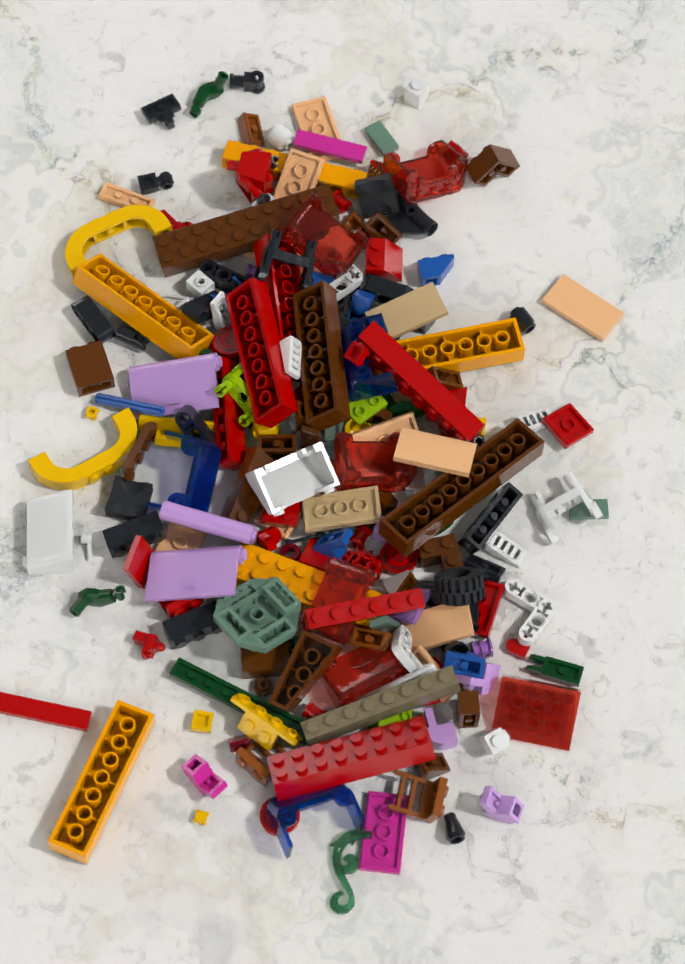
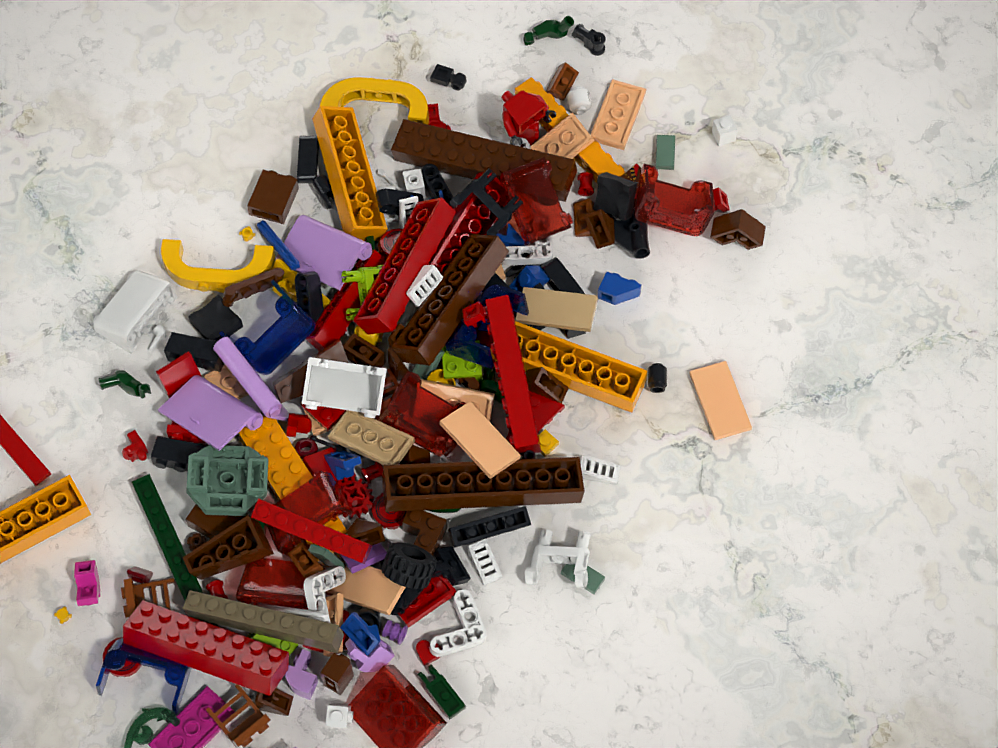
camera: 40 degrees right, 0 degrees up
light nougat tile [98,182,156,208] -> none
black hinge [141,93,181,130] -> none
yellow plate [191,709,214,734] -> none
yellow bracket [230,693,303,751] -> none
dark pink tile [293,129,367,164] -> none
red slope [365,238,403,282] -> none
red tile [541,403,594,449] -> none

